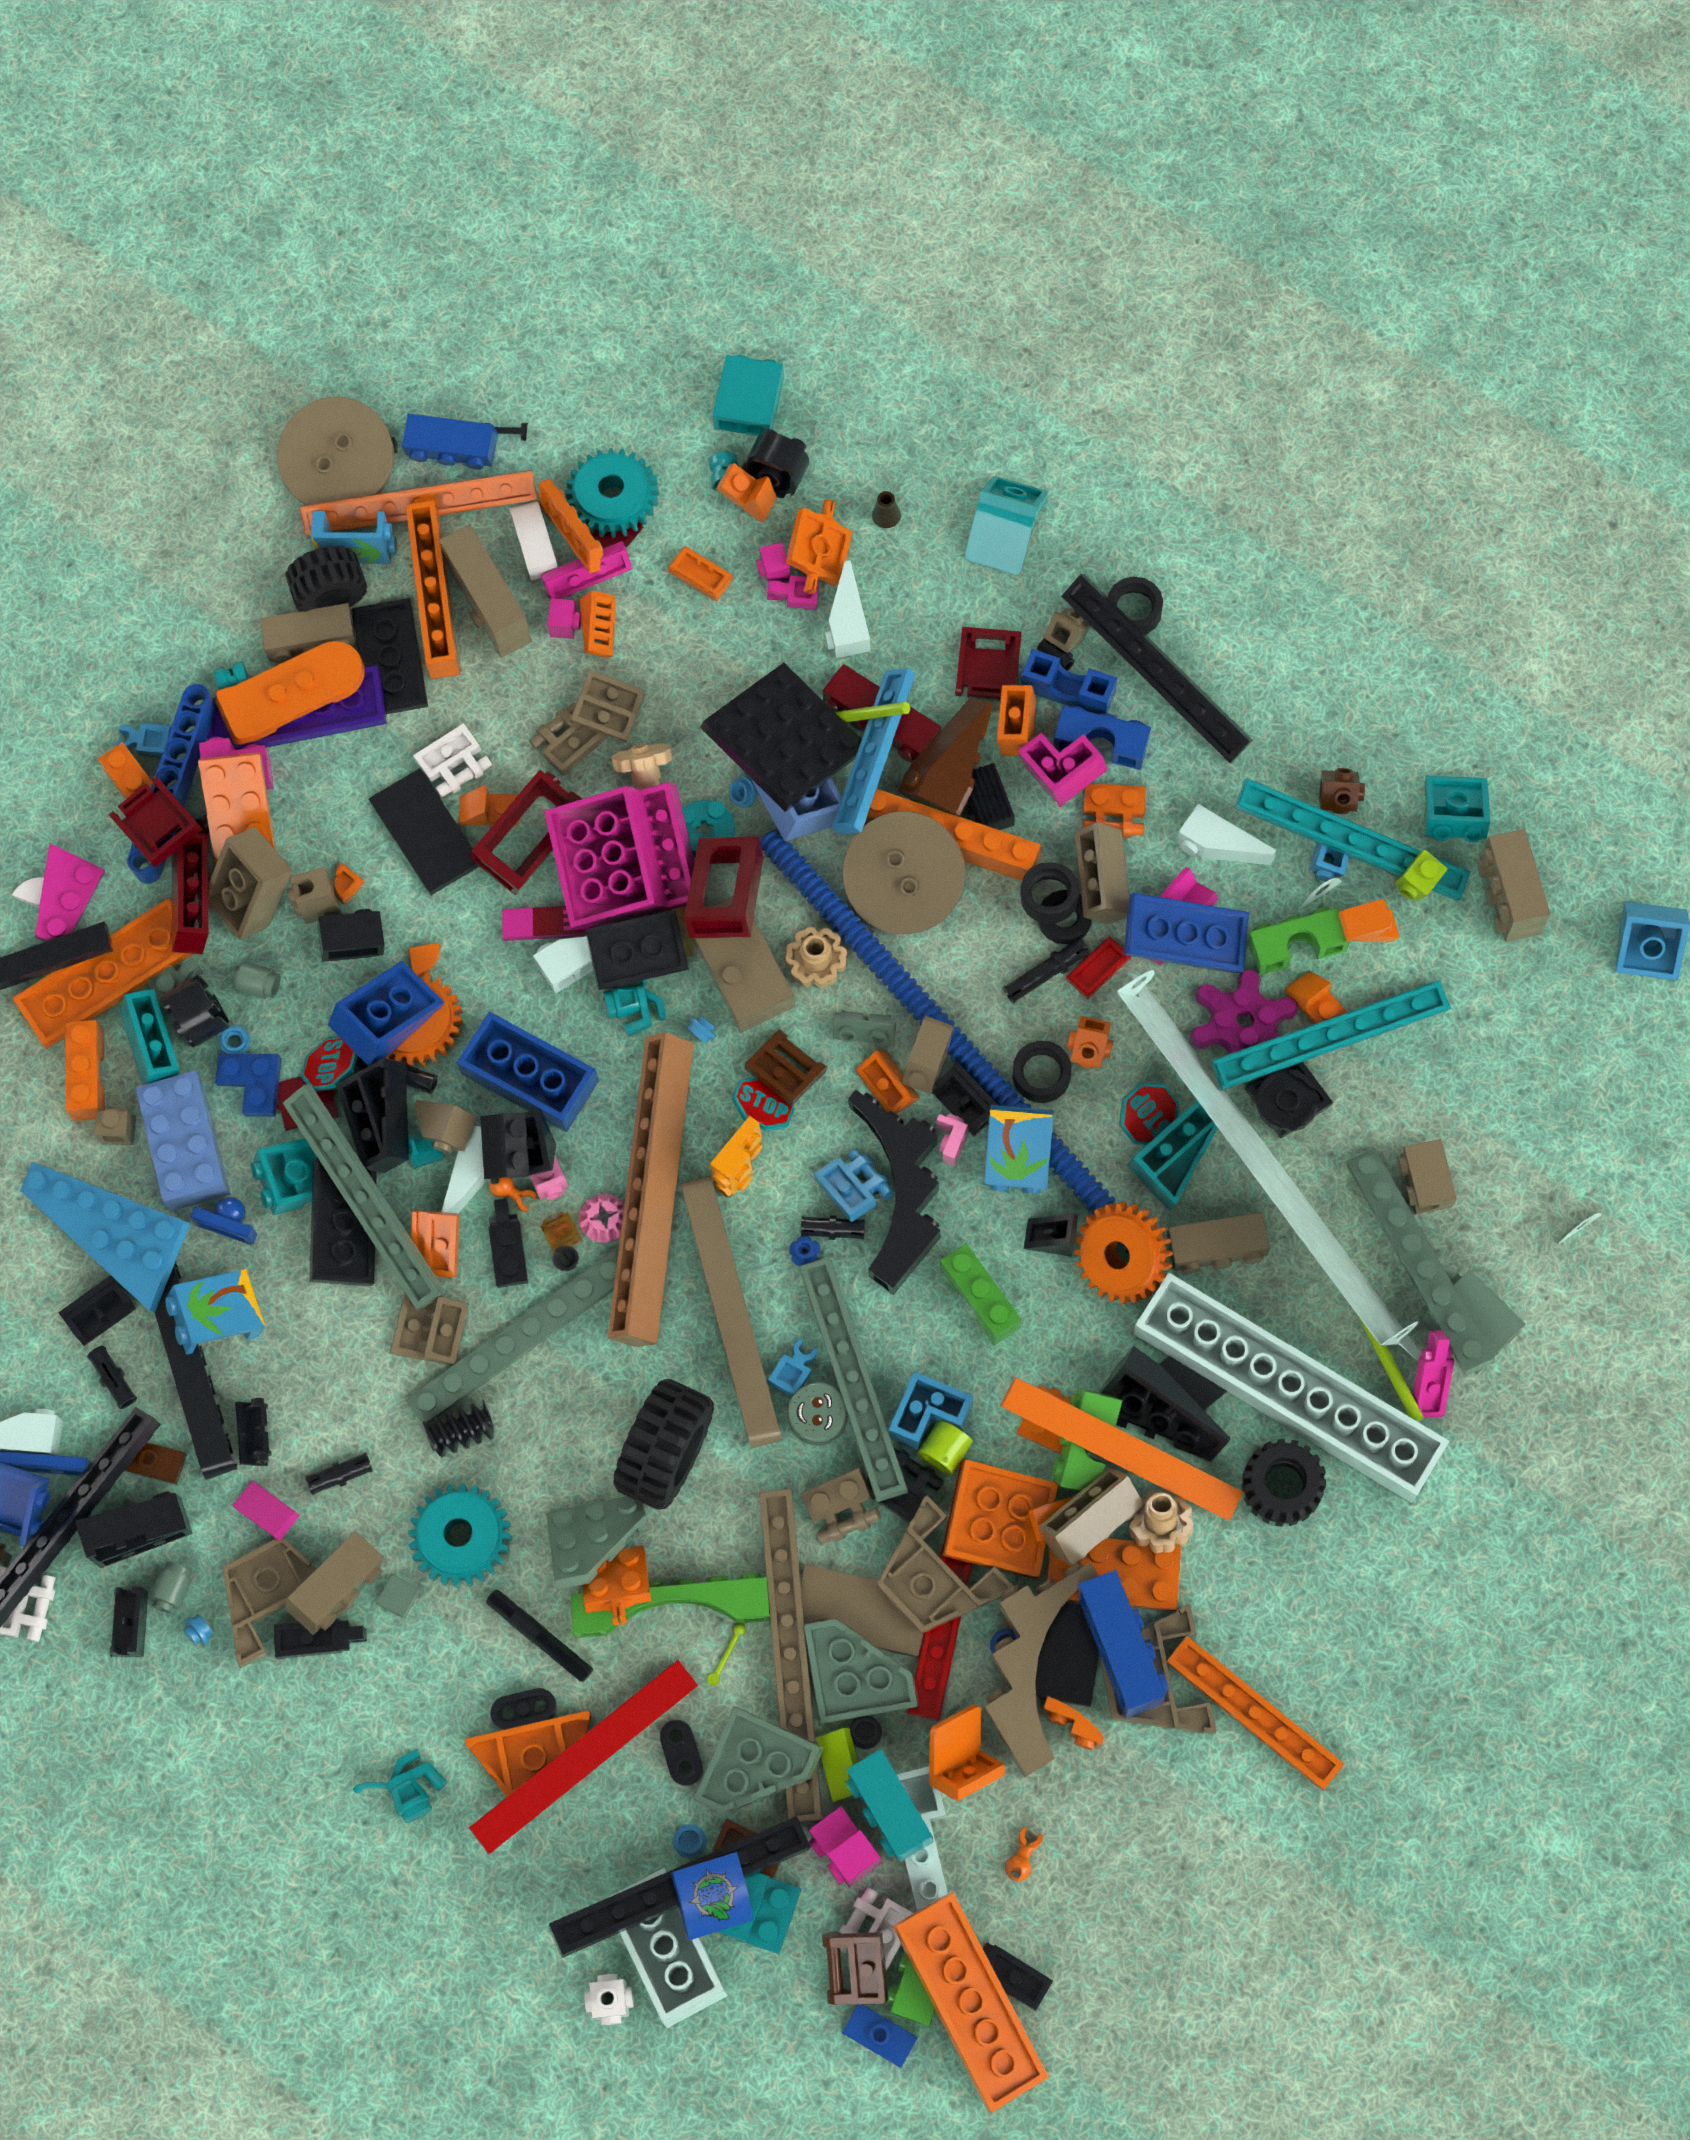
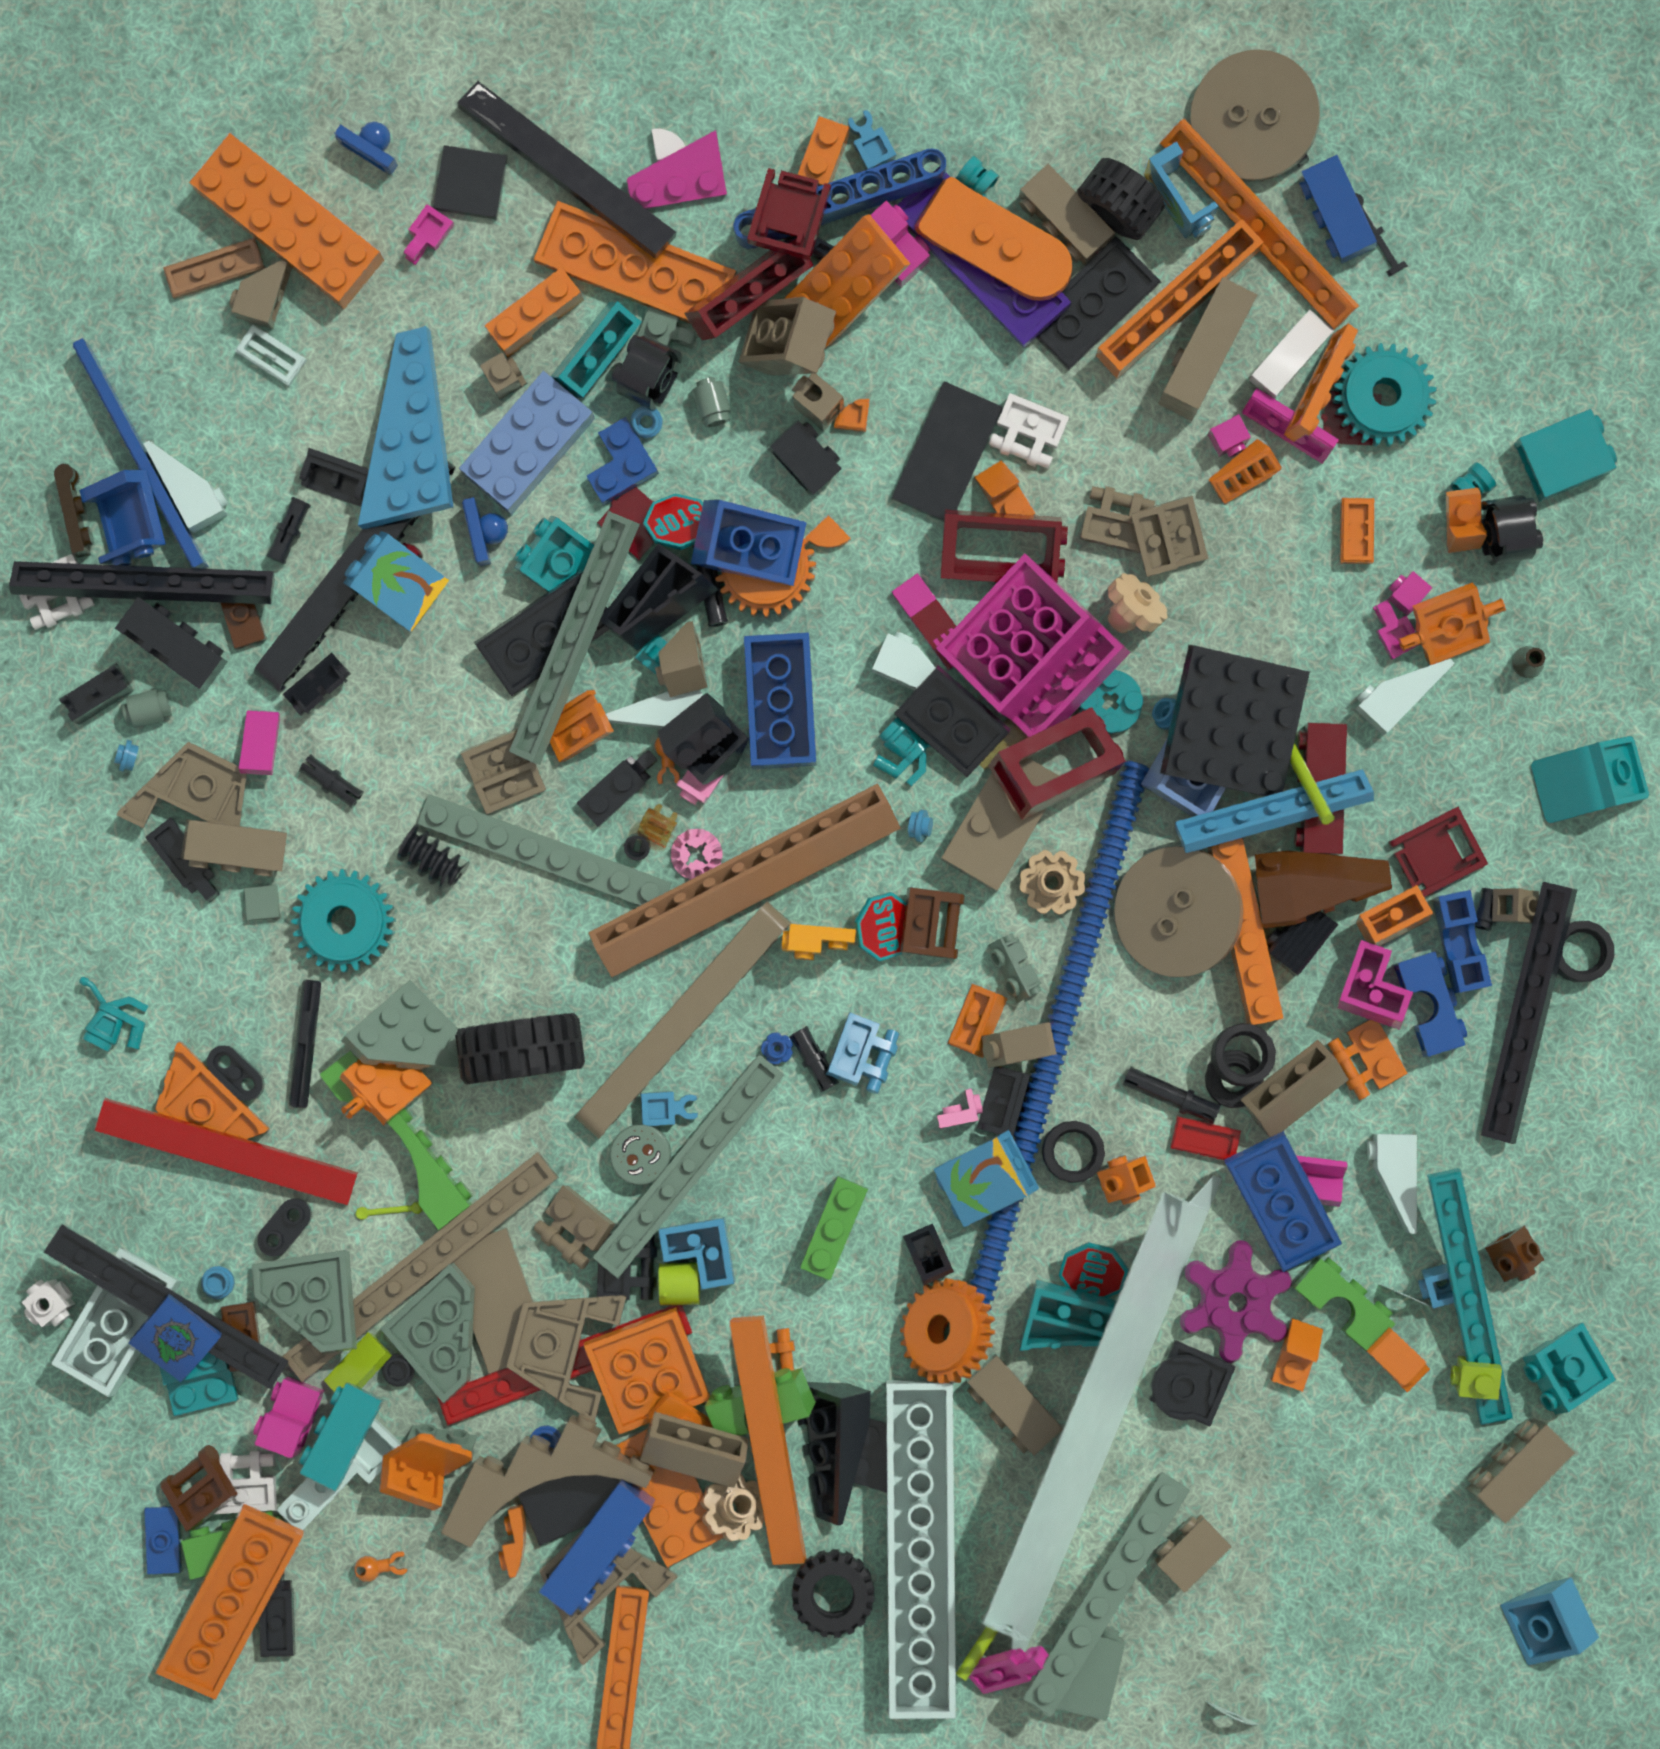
camera: 60 degrees right, 15 degrees up
black arch [848,1090,941,1295] -> none
teal tile [1211,980,1451,1091] -> none

